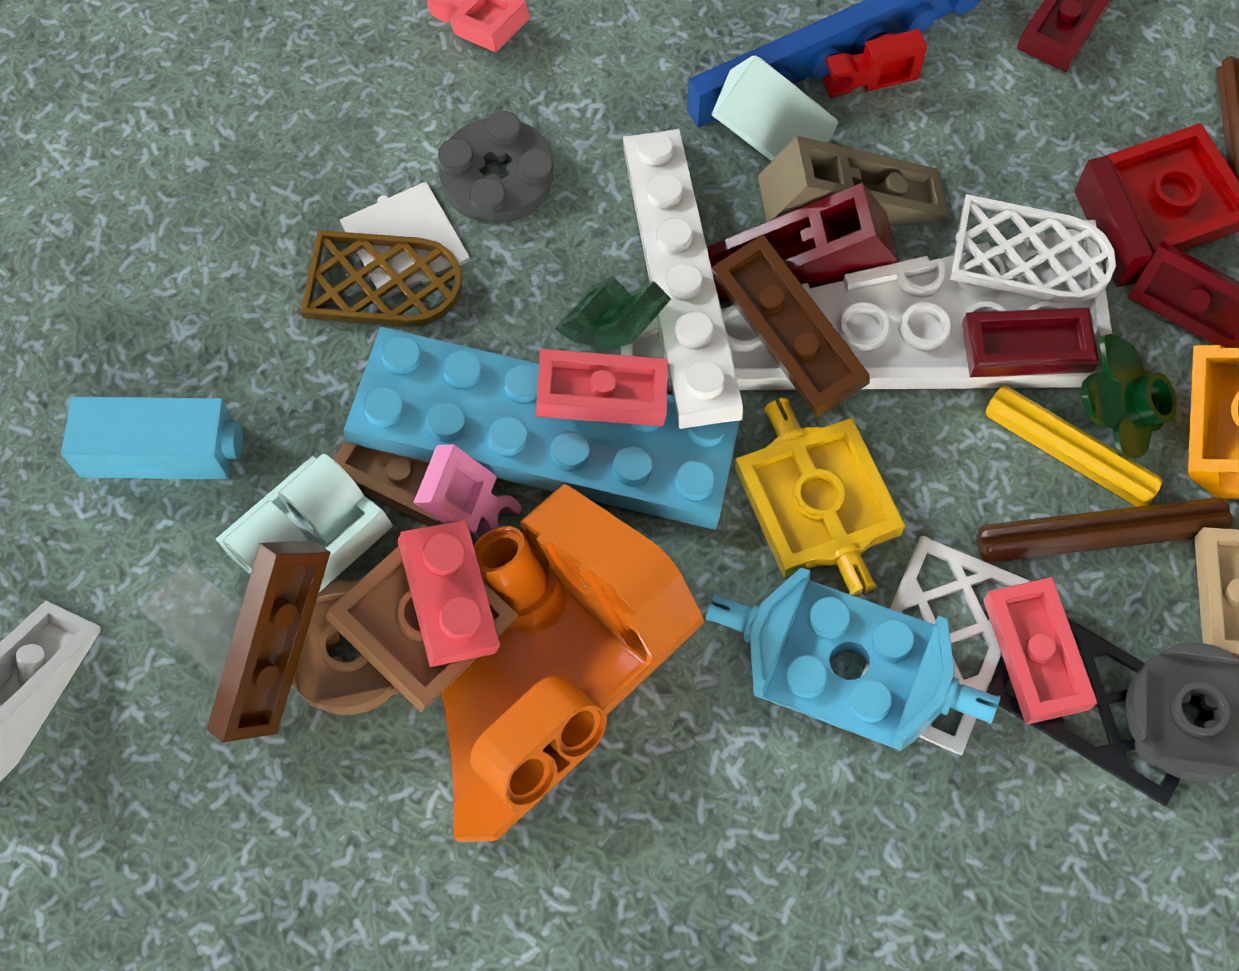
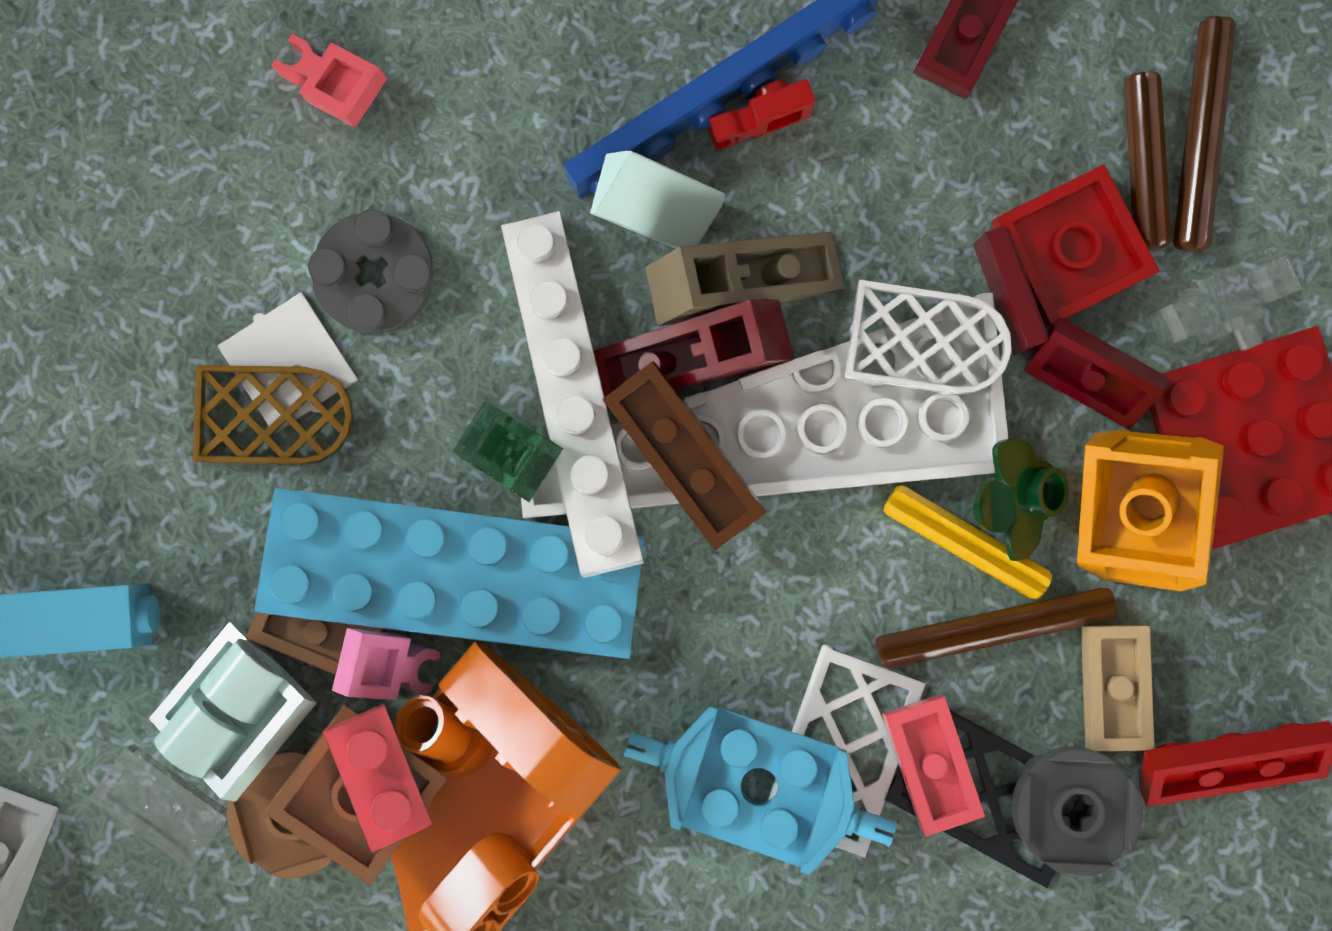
camera: 10 degrees left, 20 degrees up
reddish brown plate [207,541,331,743] -> none
coral plate [535,349,668,427] -> none
yellow plate [734,398,905,597] -> none
dark red tile [962,308,1100,378] -> none

